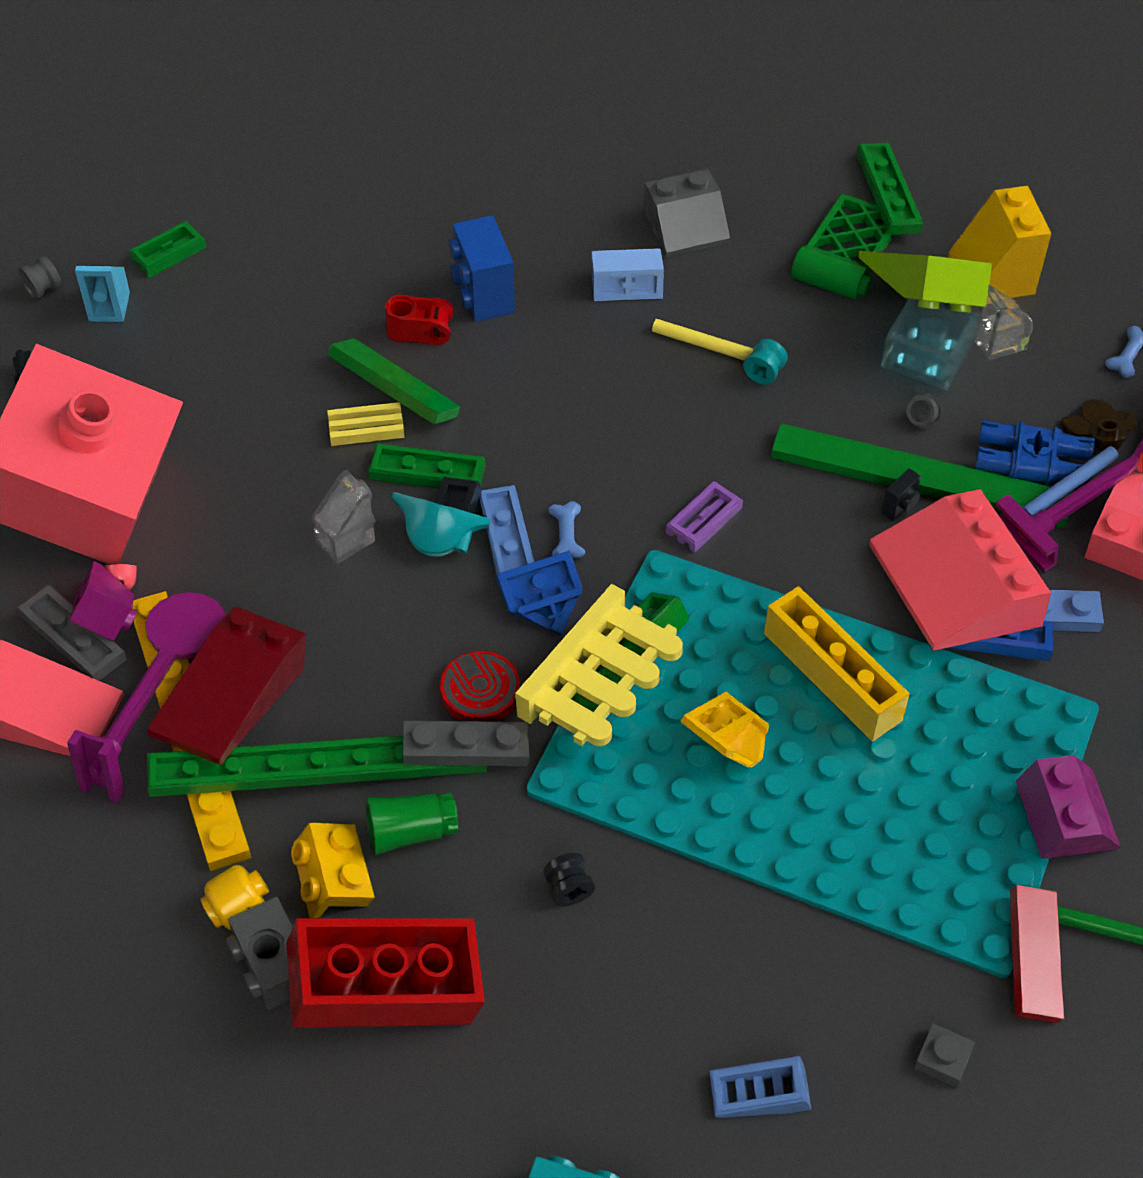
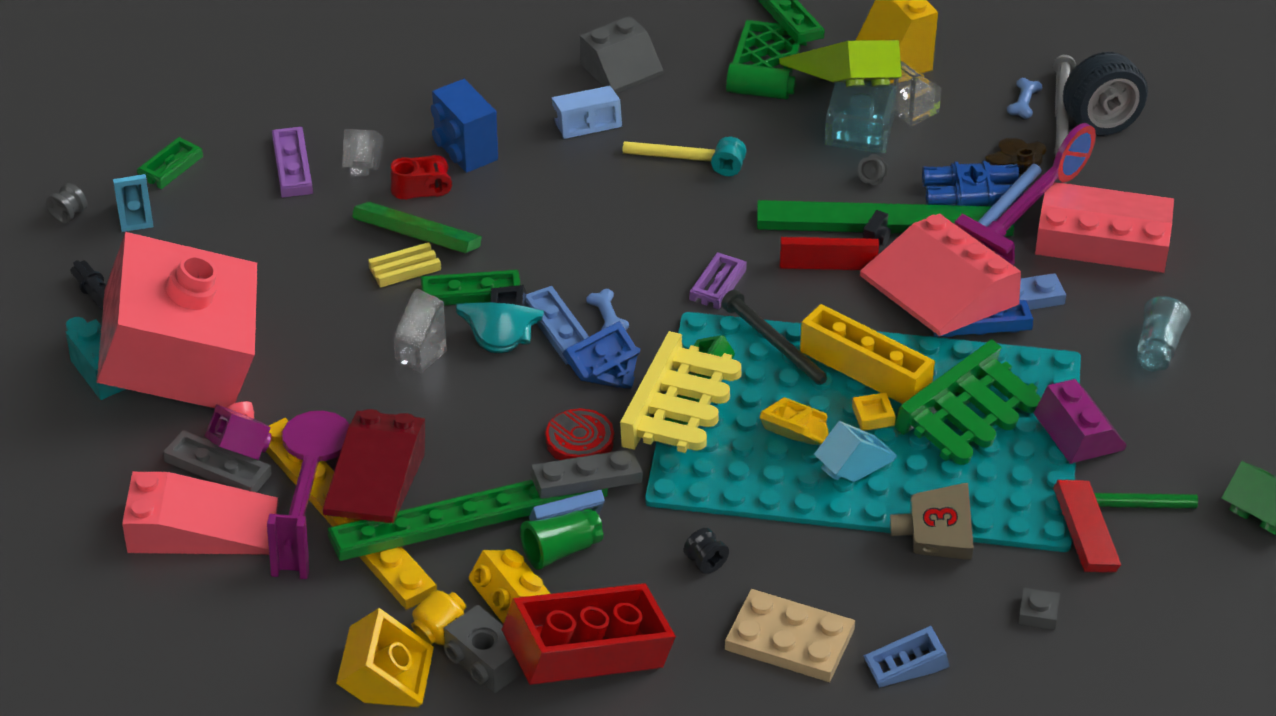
camera: 15 degrees left, 10 degrees down
none -> medium lavender tile [272,127,313,198]
none -> yellow slope [336,608,434,707]
none -> clear slope [342,129,384,176]
none -> medium blue tile [529,490,605,521]
none -> pearl dark grey bar [721,289,827,384]
none -> tan plate [725,589,855,682]
none -> red tile [780,237,879,270]
none -> medium azure slope [814,421,897,482]
none -> yellow plate [852,392,896,431]
none -> dark tan torso [890,483,974,560]
none -> green fence [894,339,1041,465]

